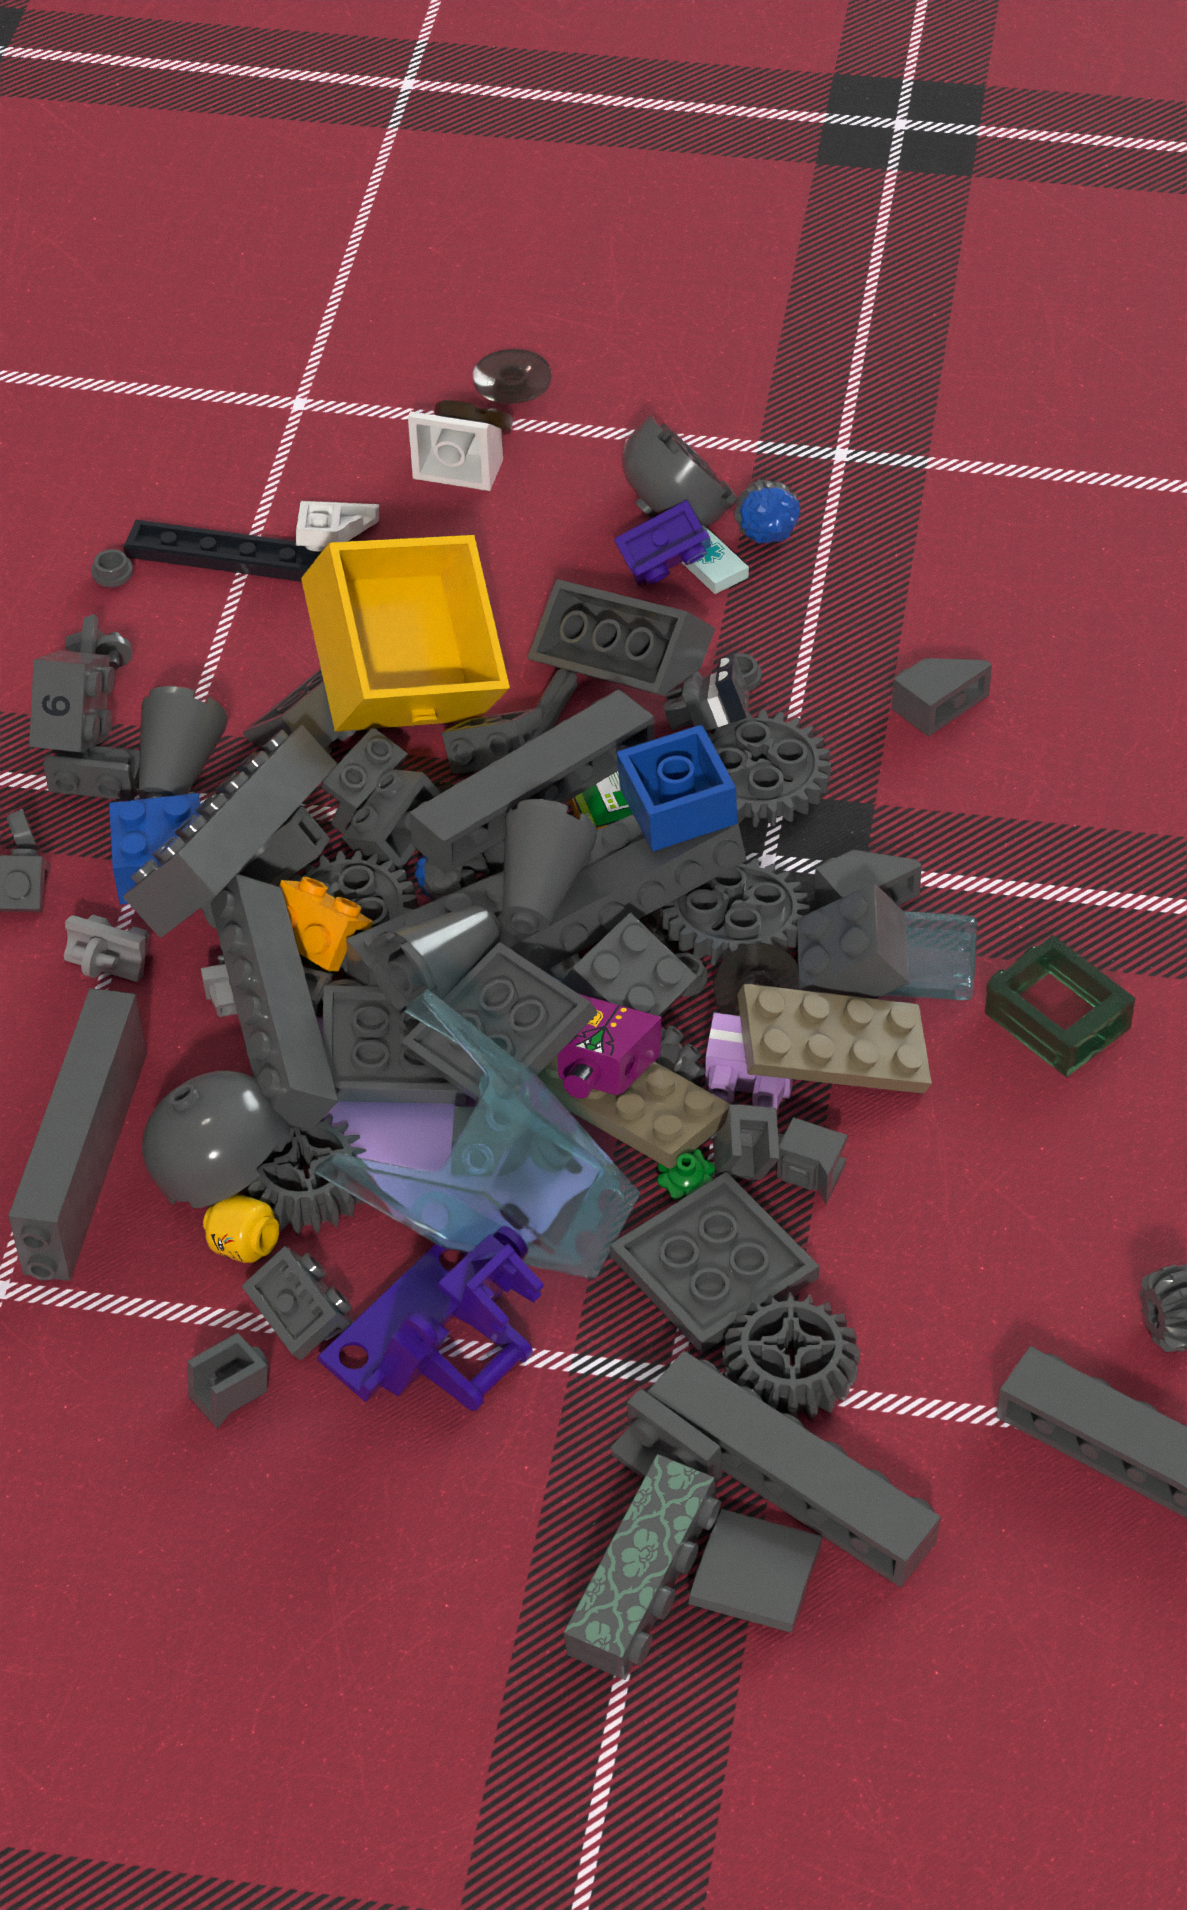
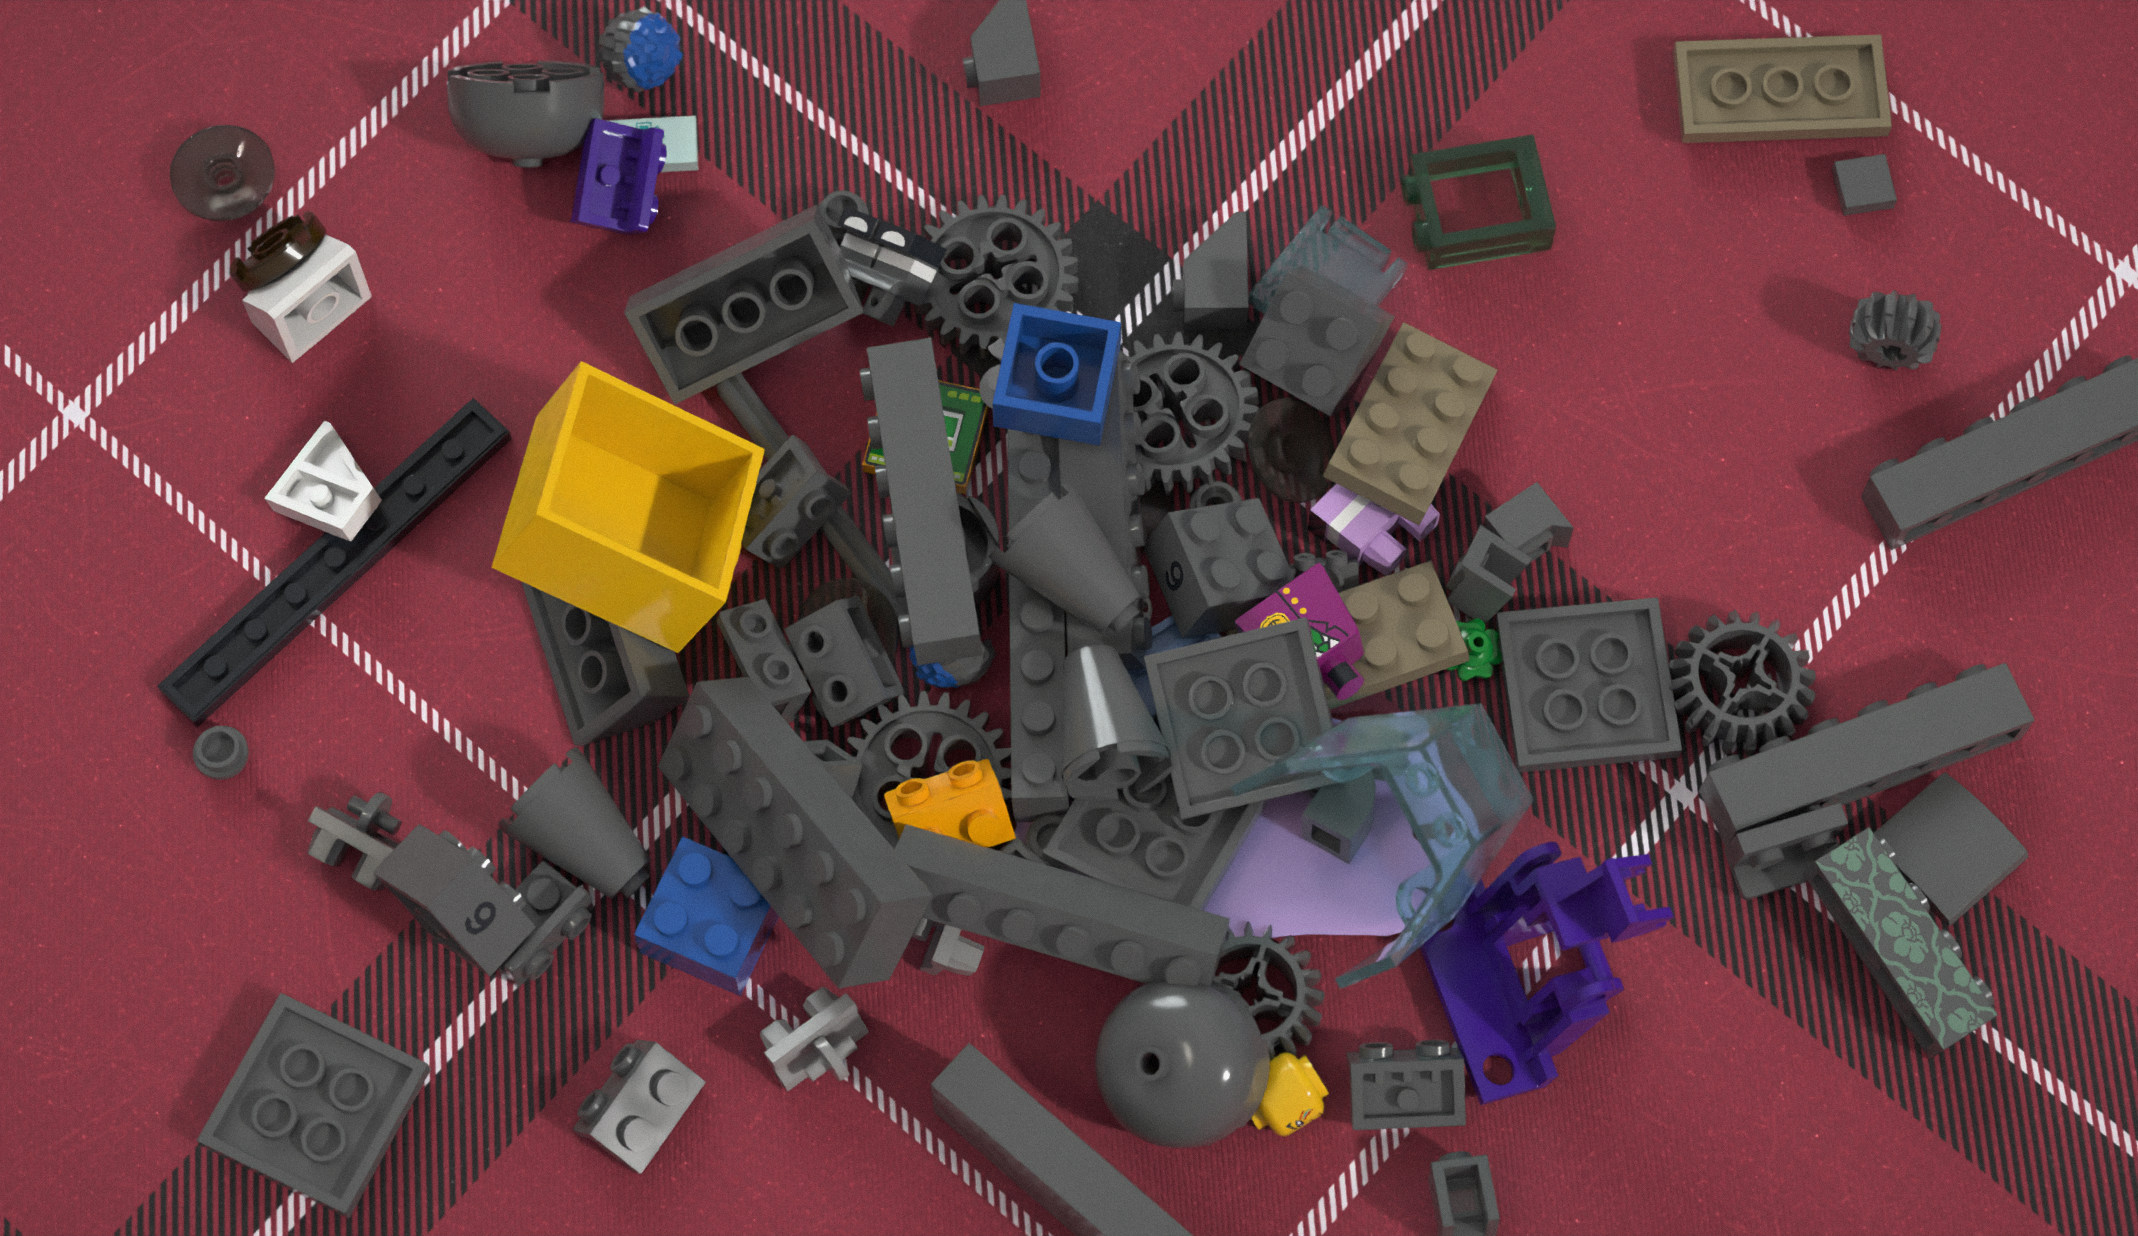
camera: 60 degrees left, 20 degrees up
dark grey tile [7,809,38,851] -> none

